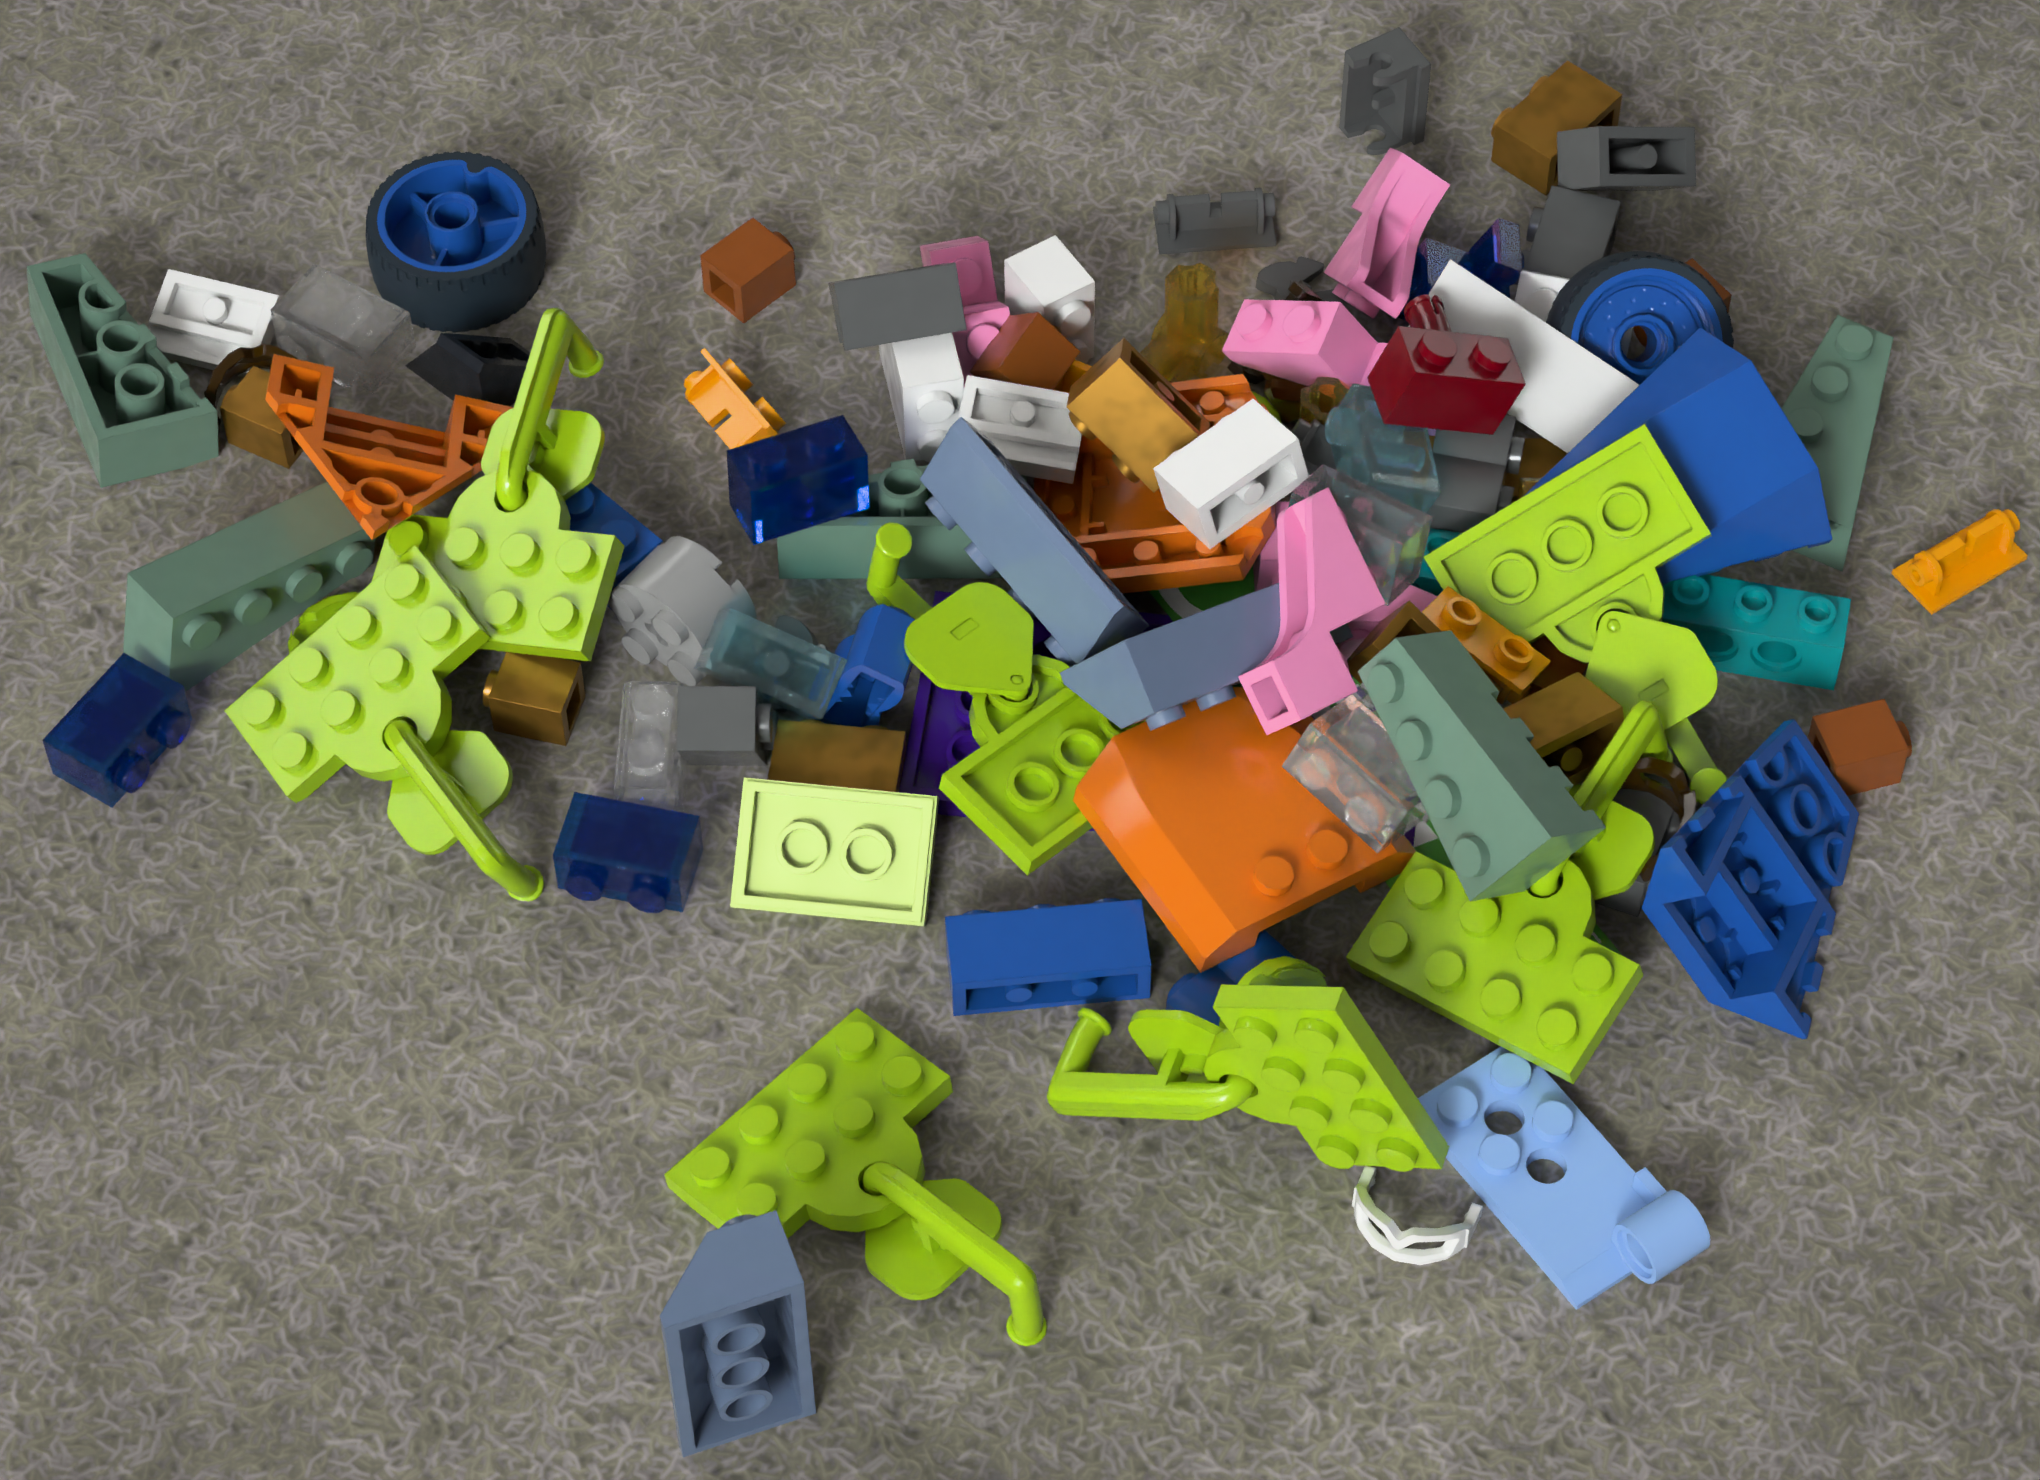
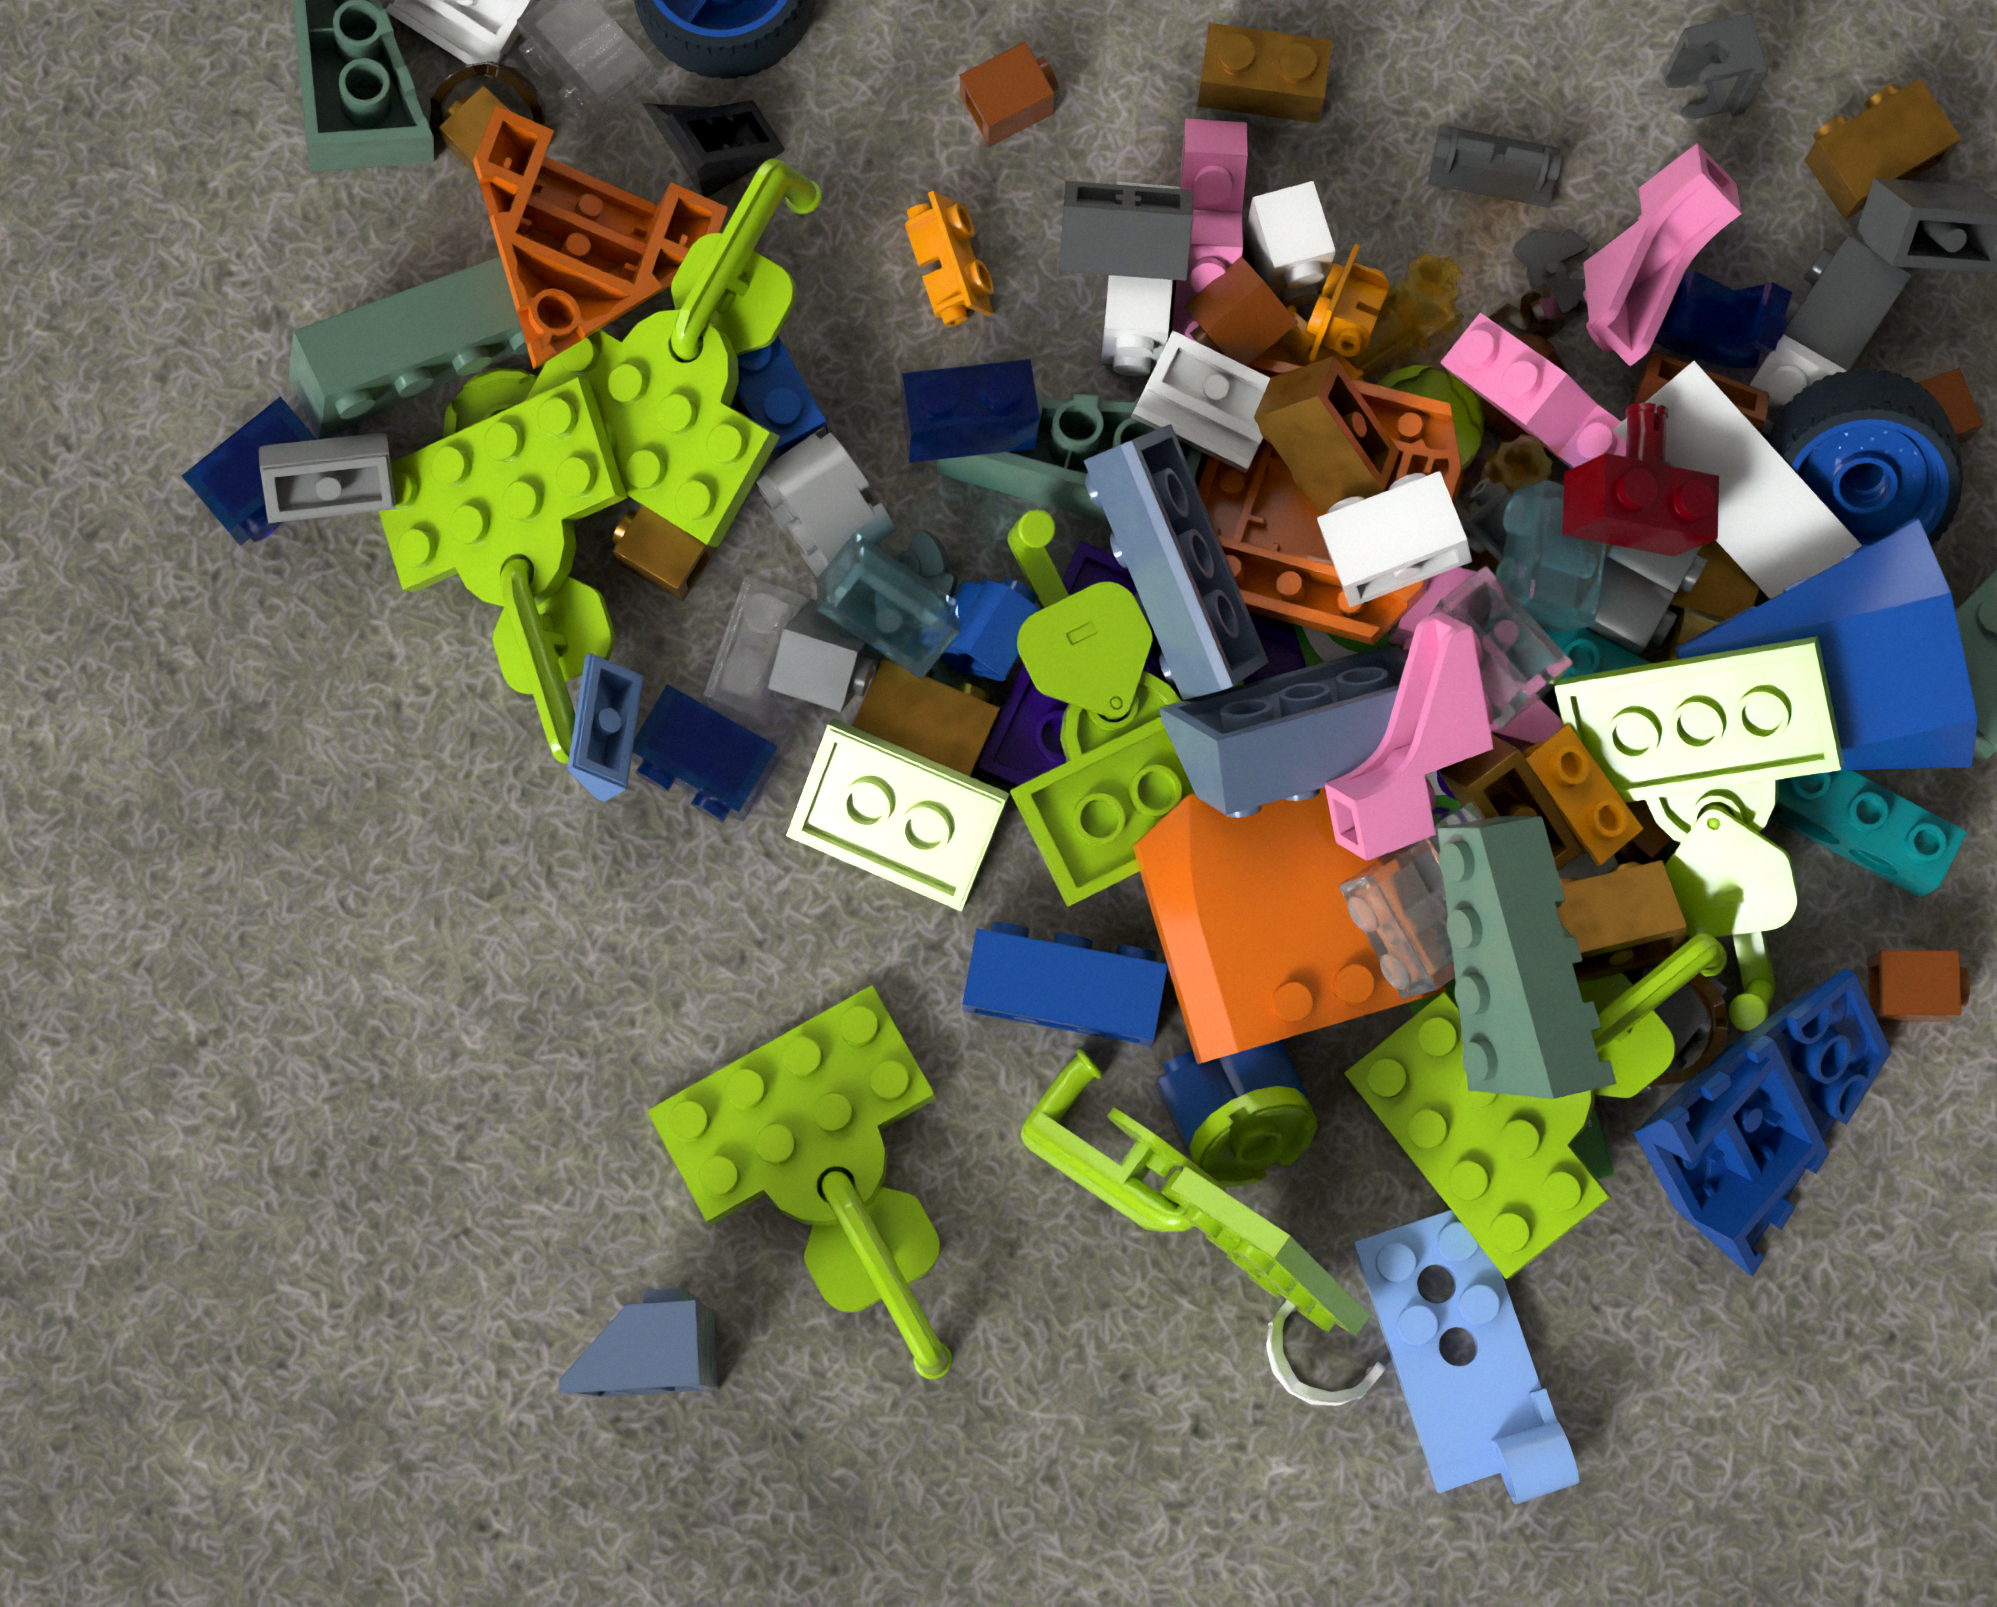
camera: 15 degrees right, 25 degrees up
none -> light grey slope [259,433,396,523]
none -> medium blue slope [567,653,644,802]
none -> pearl gold brick [1197,23,1333,123]
none -> light orange hinge [1306,244,1390,361]

